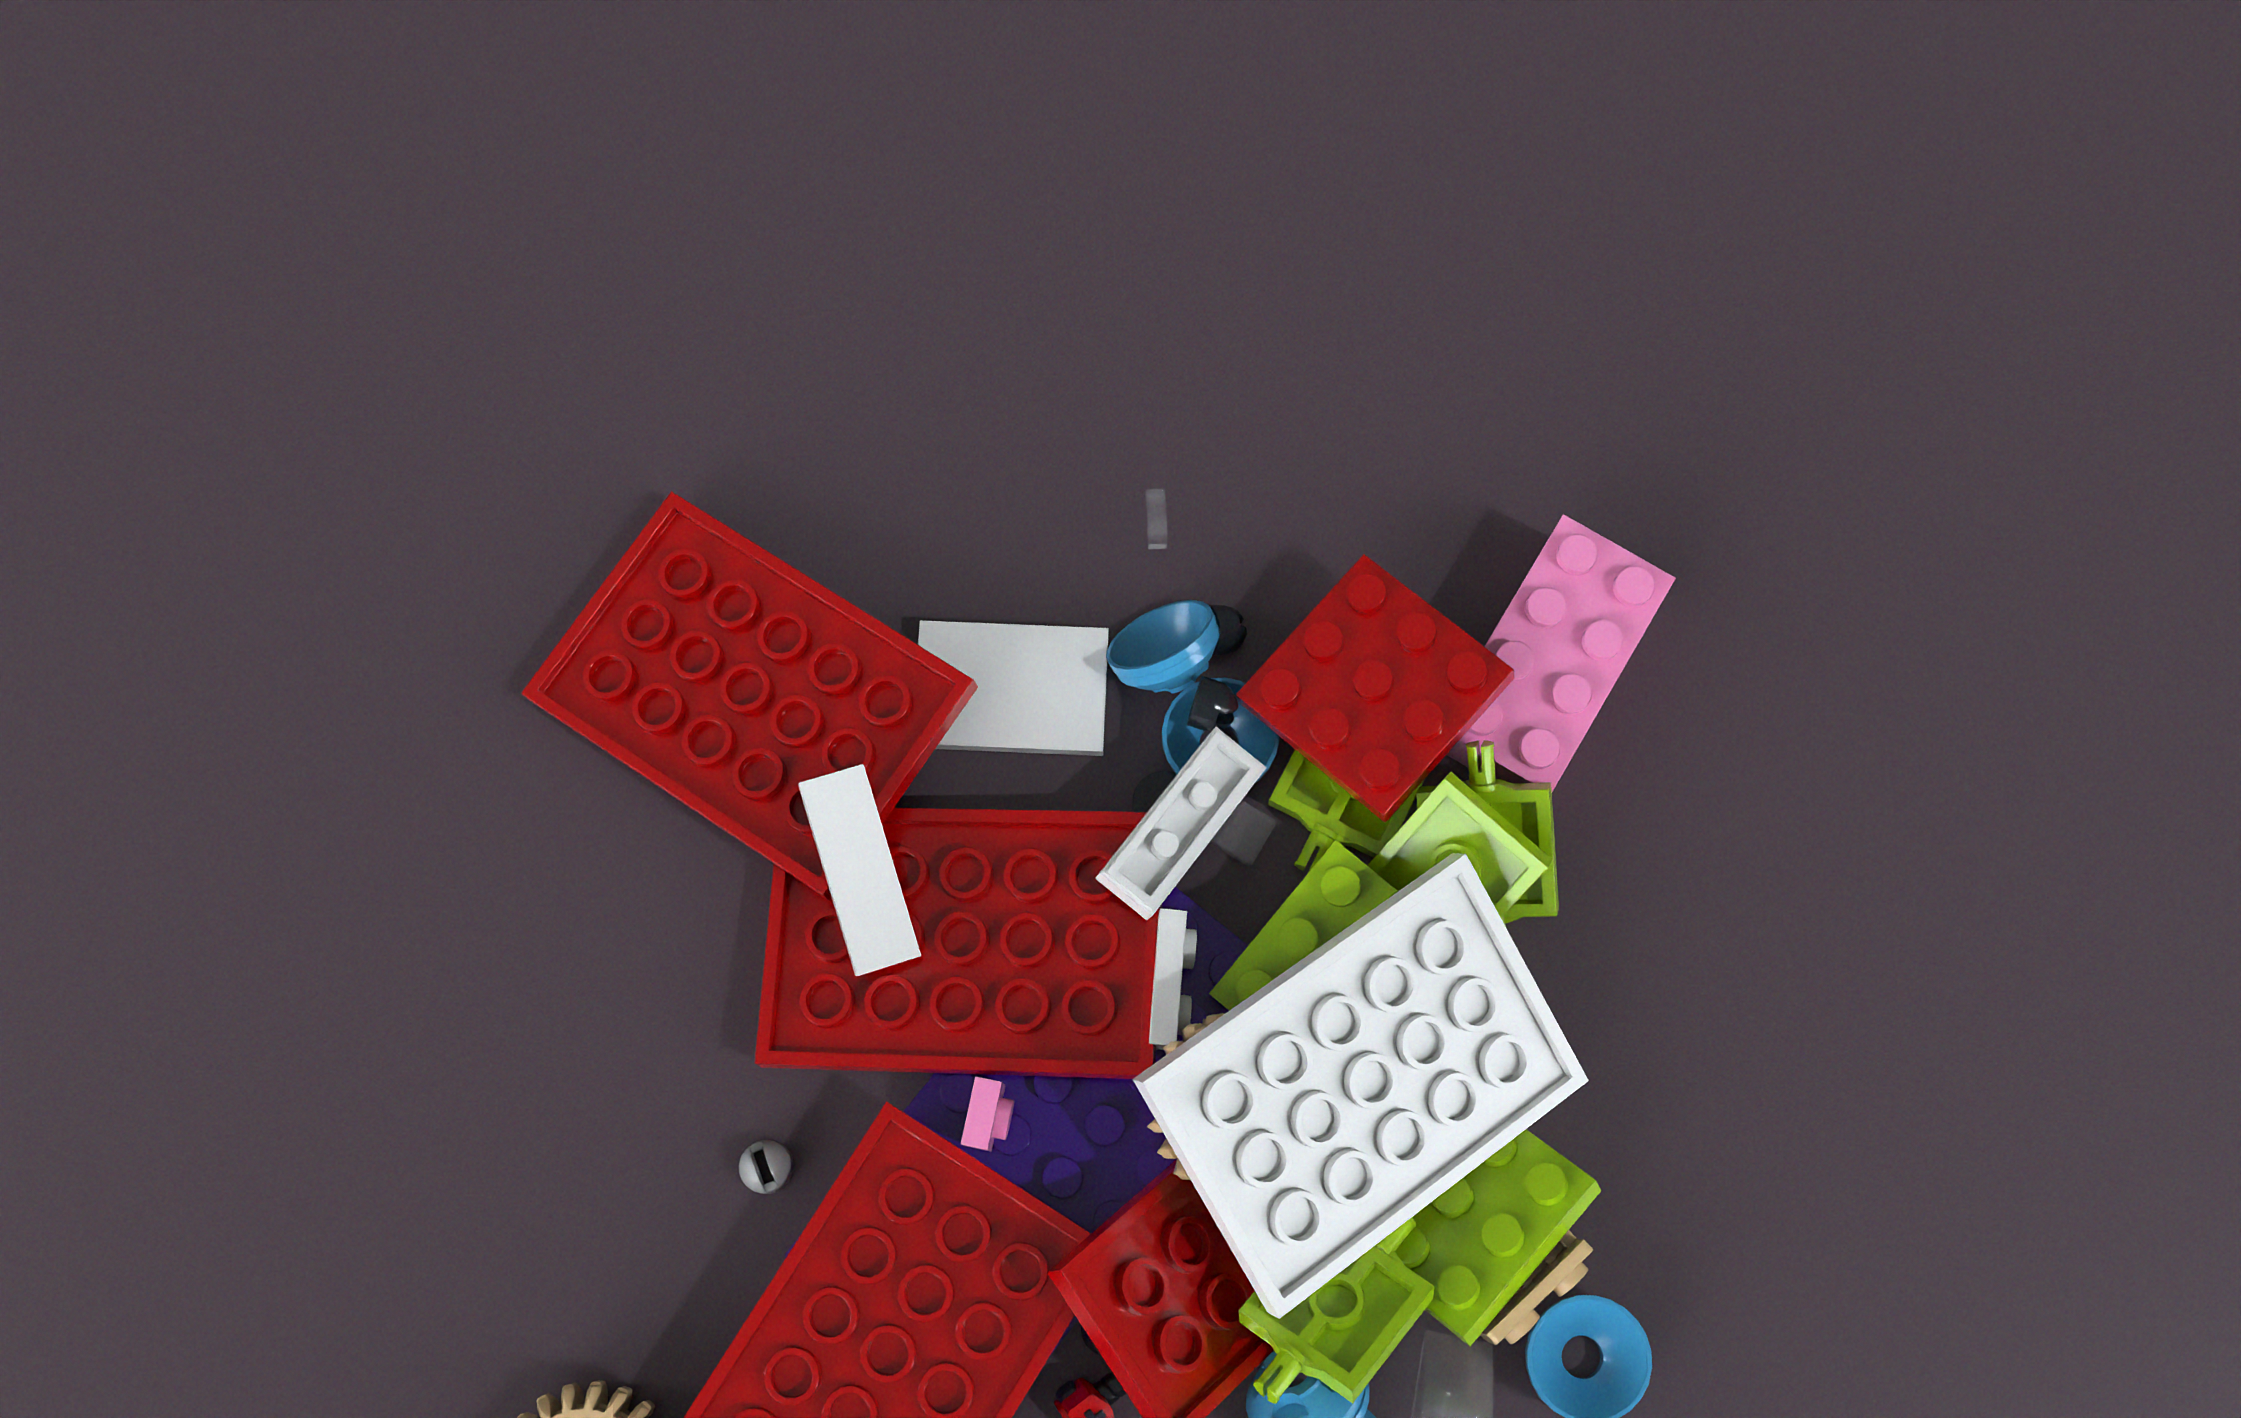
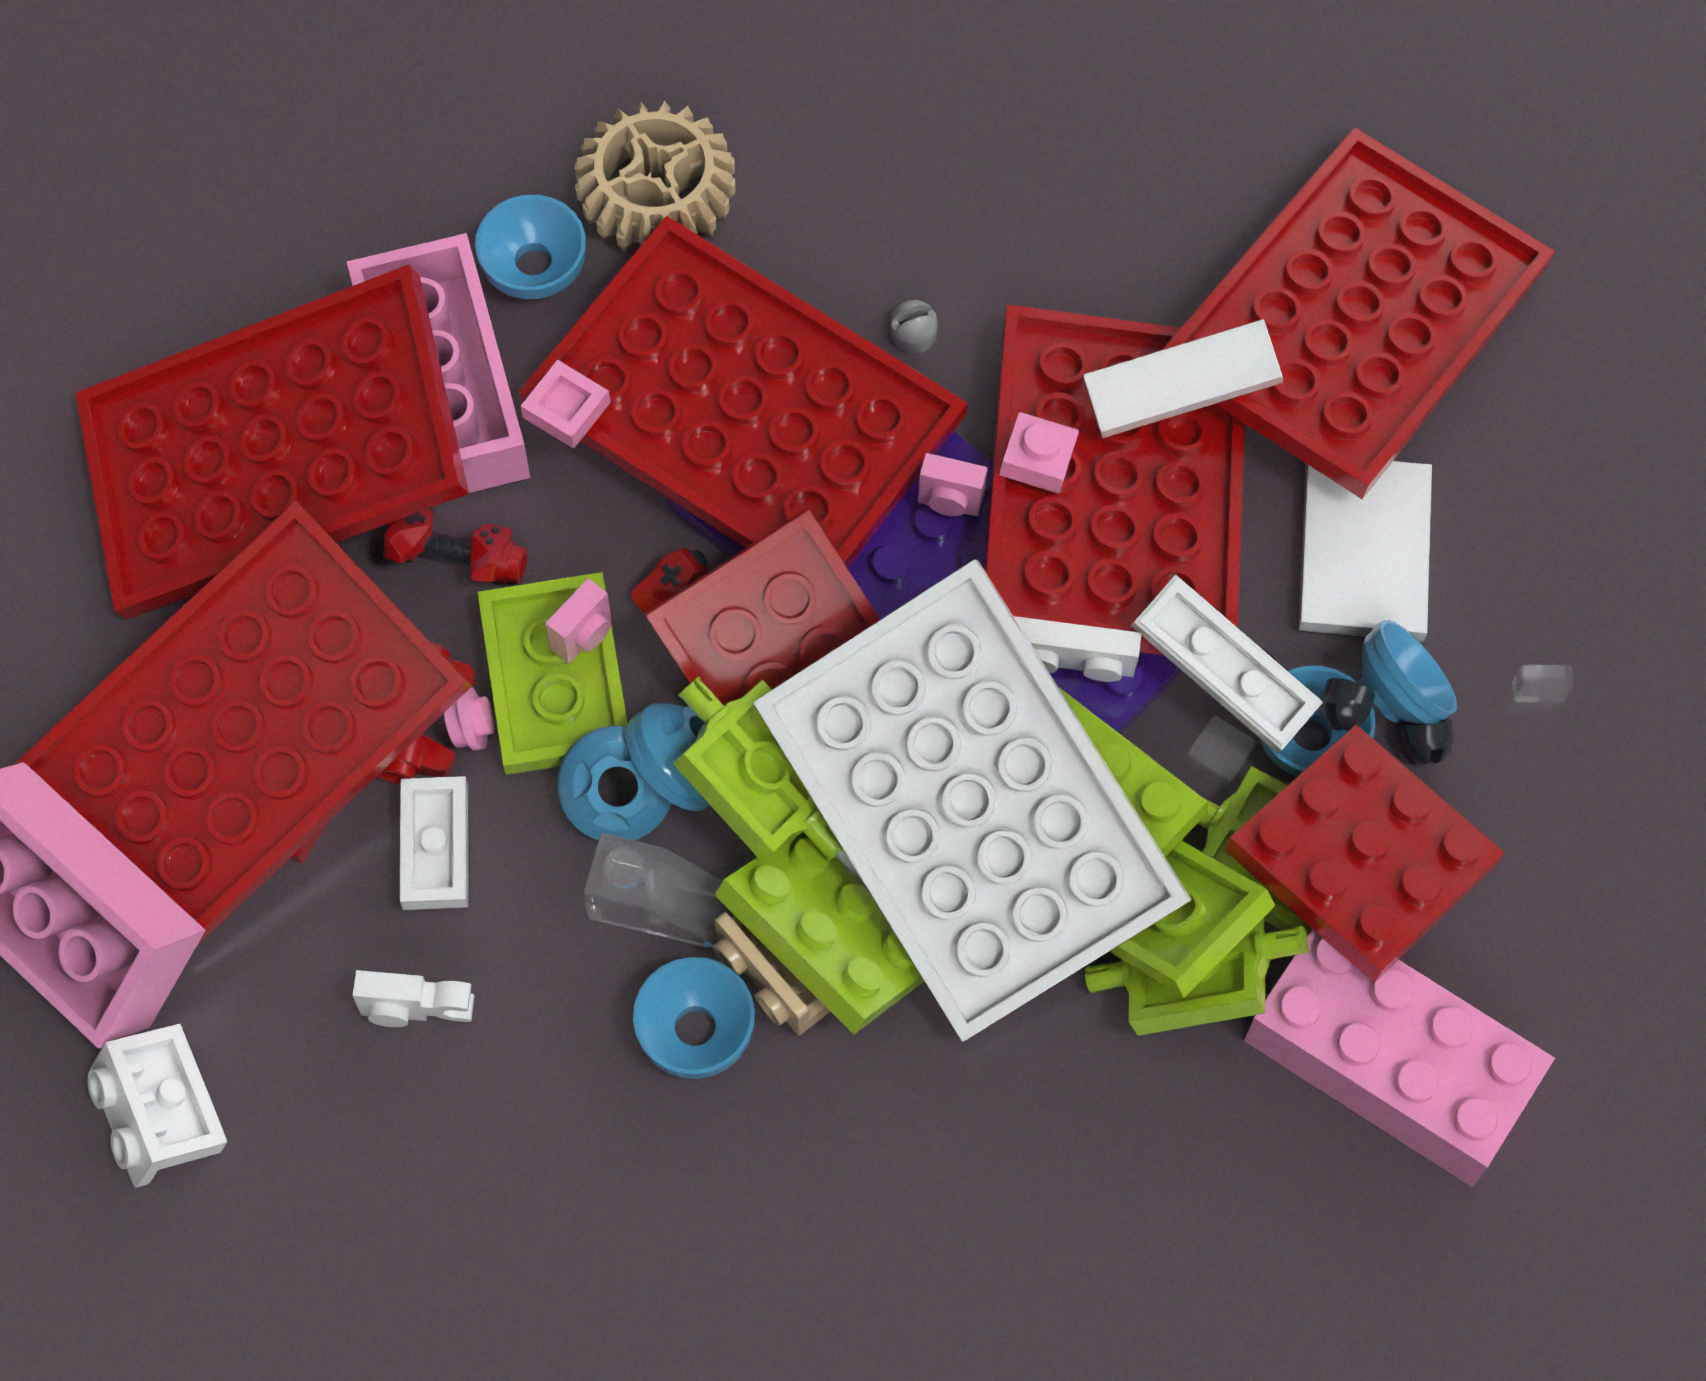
camera: 90 degrees right, 10 degrees down
none -> bright pink plate [999,412,1079,493]

